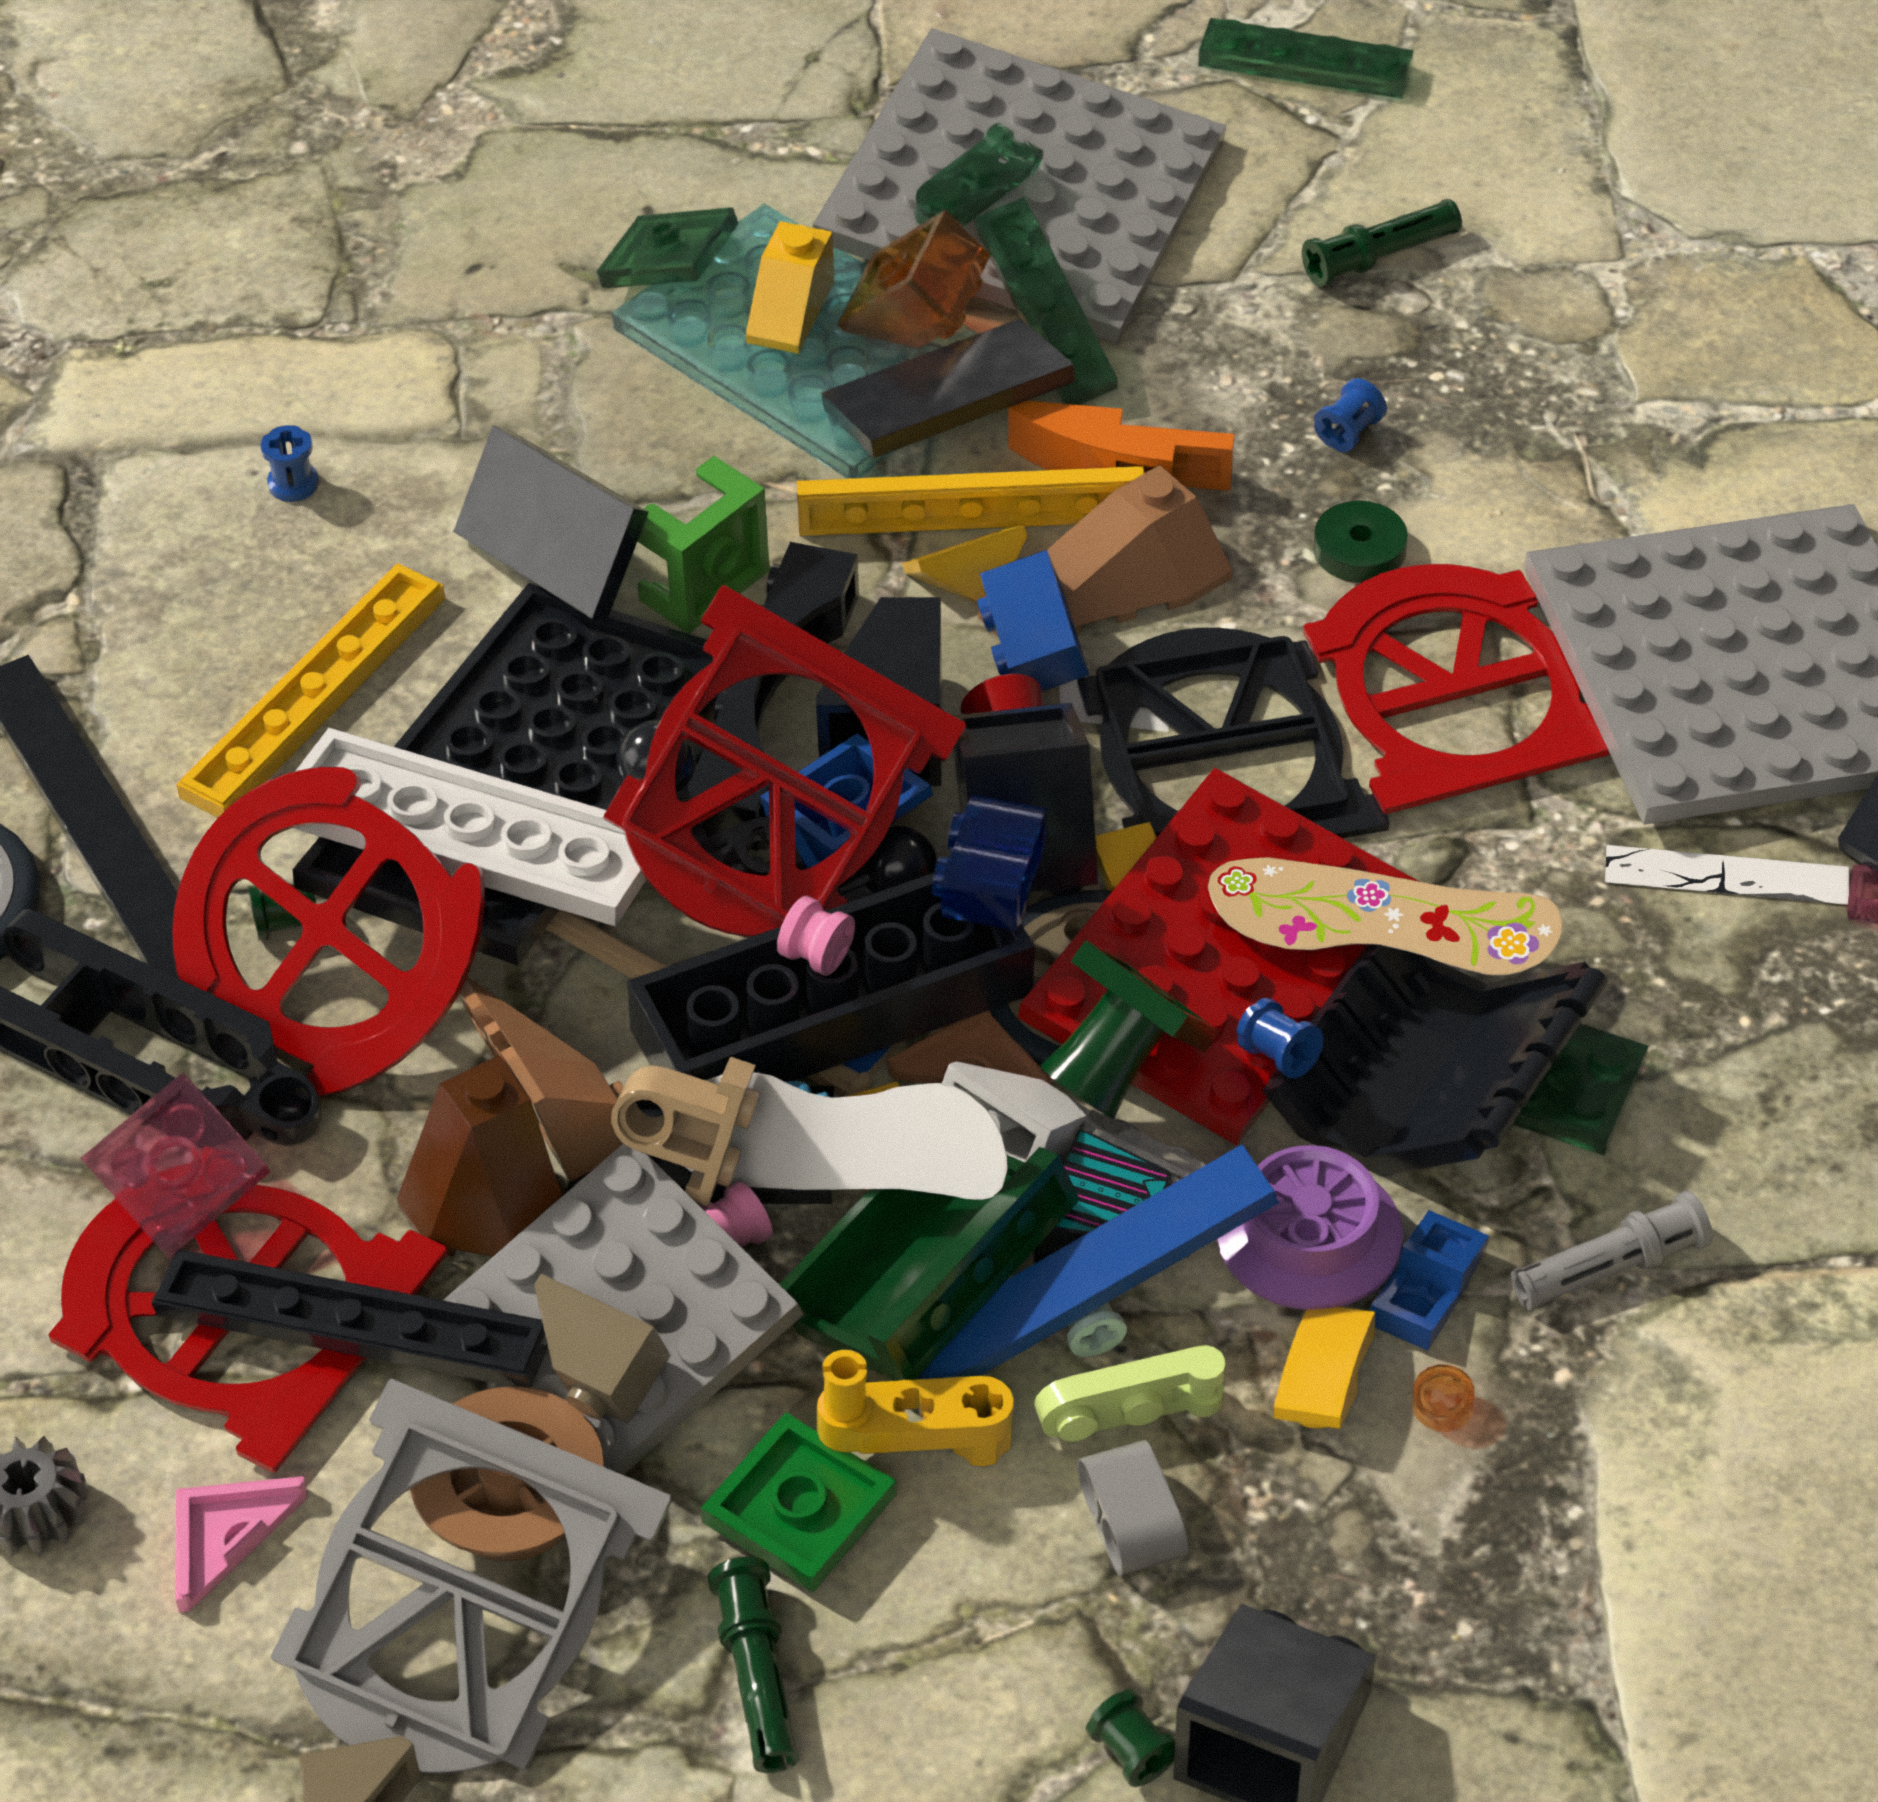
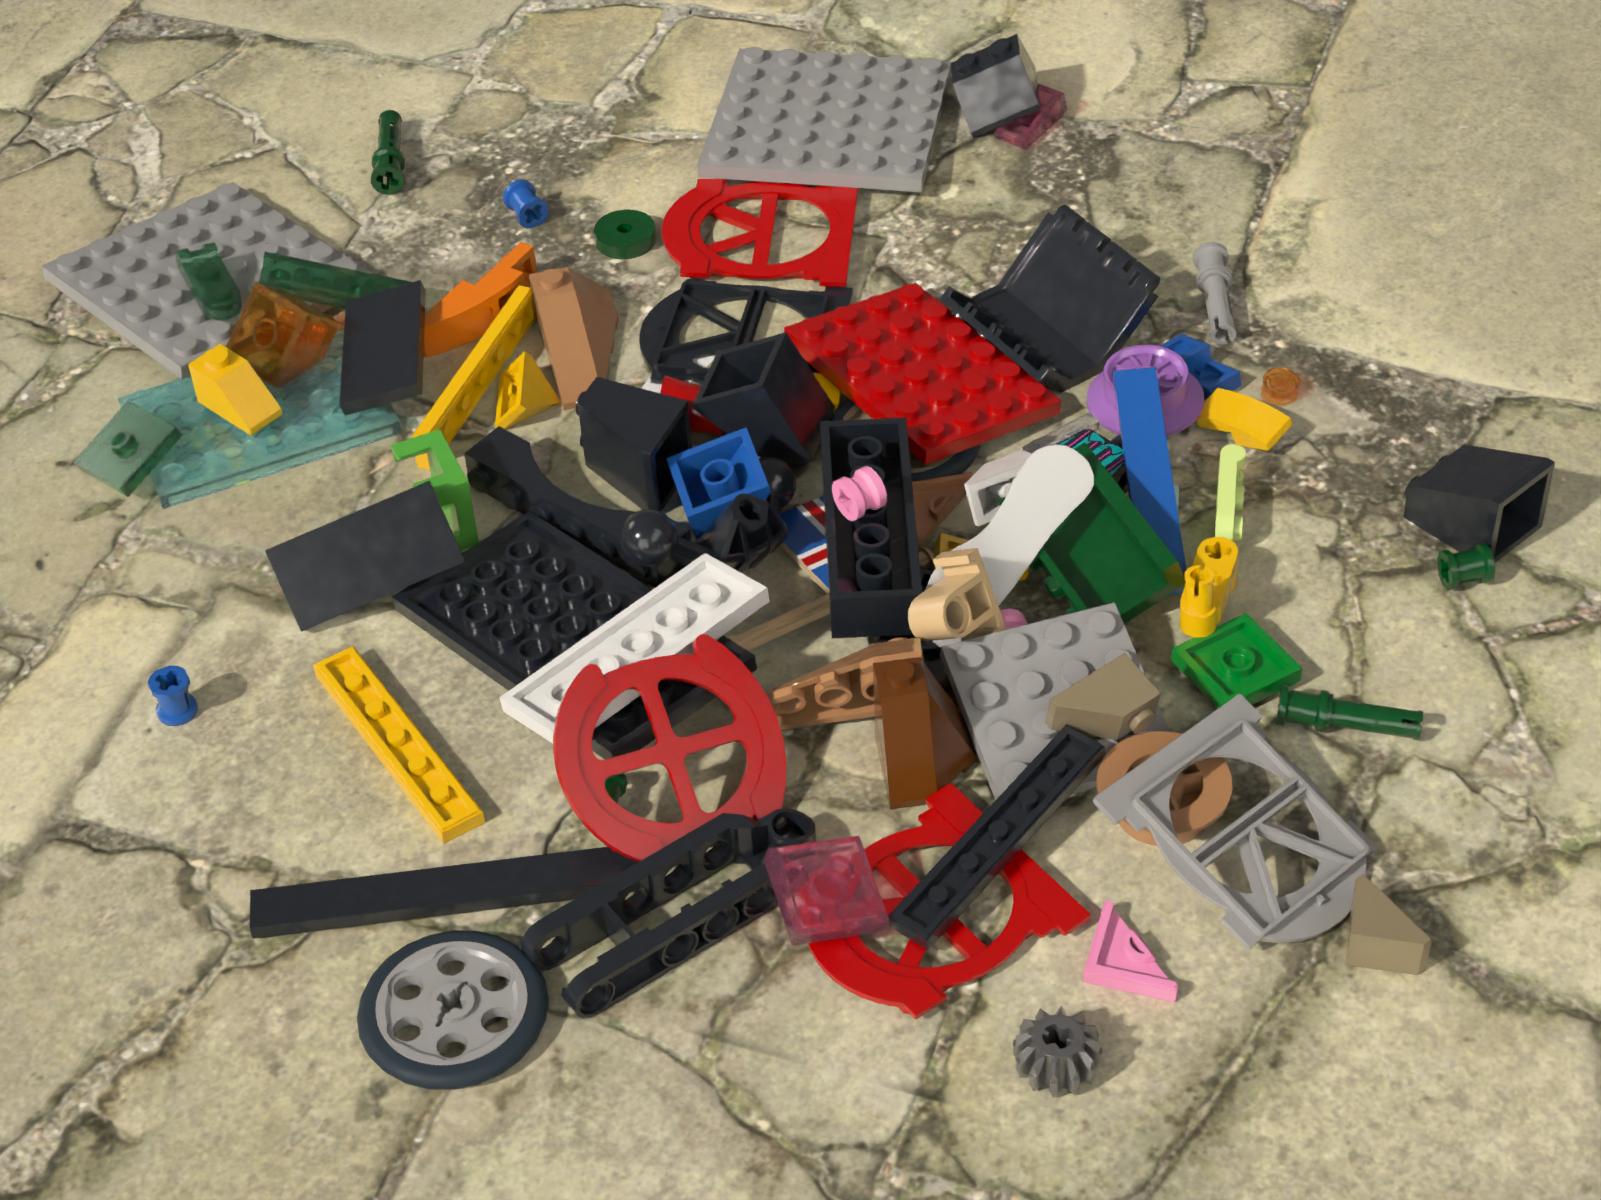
camera: 65 degrees left, 5 degrees down
red window [603,585,966,937] -> none
clear blue brick [932,795,1047,930] -> none
blue brick [977,550,1090,691] -> none
dark green plant [1040,940,1220,1119] -> none
light grey beam [1077,1440,1188,1576] -> none
clear green plate [1198,18,1414,99] -> none
tan sticker [1208,857,1563,975] -> none
blue bush [1237,998,1324,1078] -> none
white sticker [1605,845,1849,905] -> none

